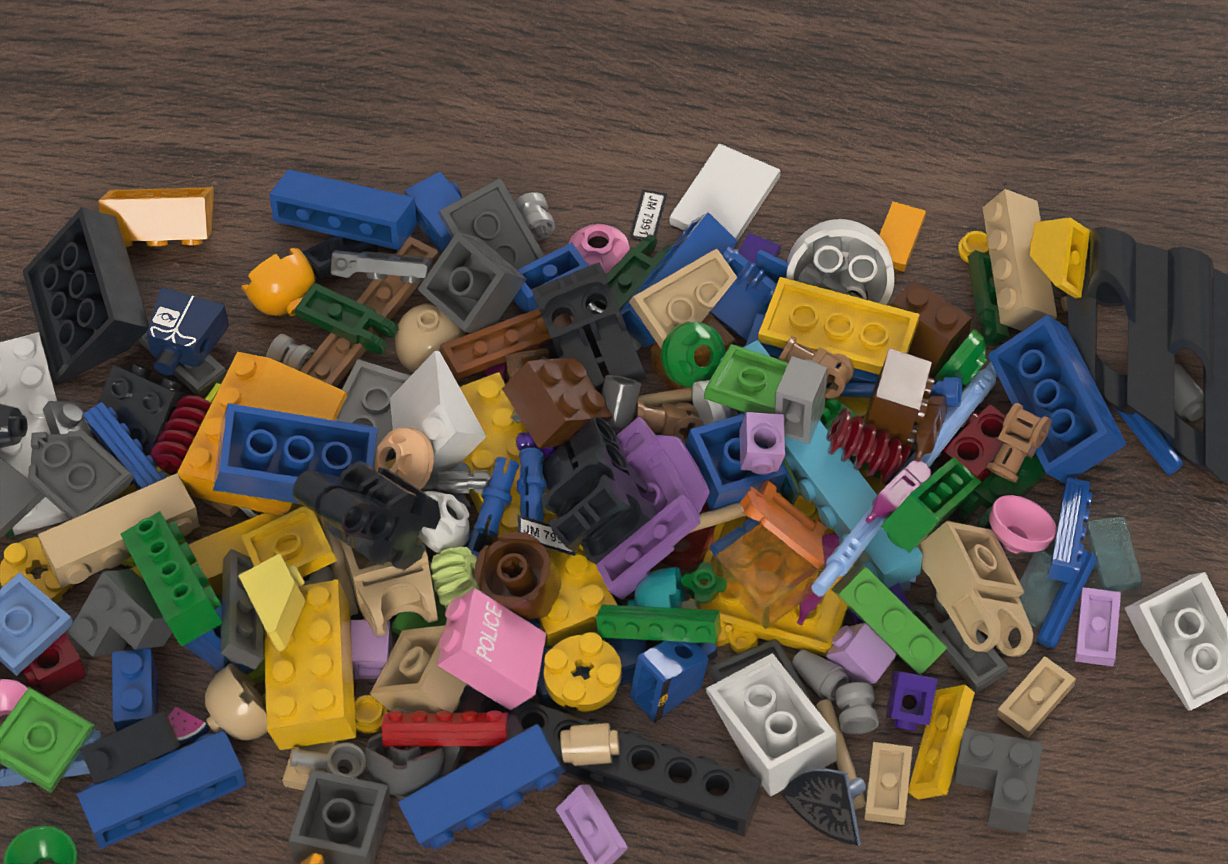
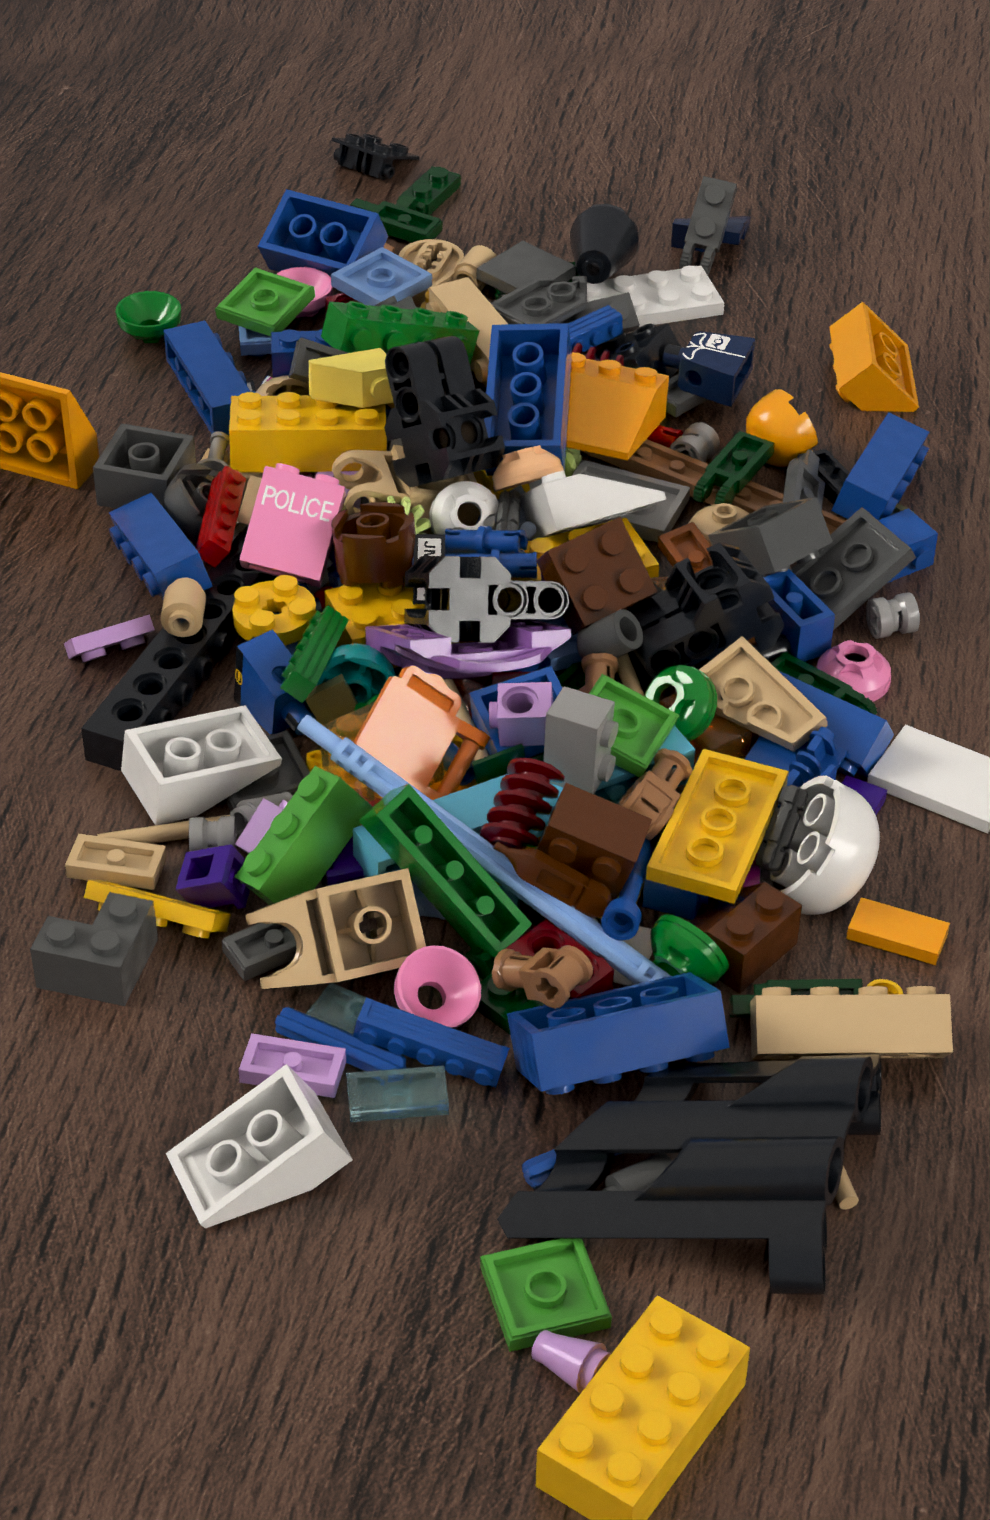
camera: 90 degrees right, 15 degrees down
black slope [22,207,149,384] -> none
black slope [79,710,180,784] -> none
sticker [629,189,668,240] -> none
shield [781,769,866,846] -> none
piece [865,460,931,523] -> none
tan plate [997,656,1076,739] -> none
yellow slope [1030,217,1090,298] -> none

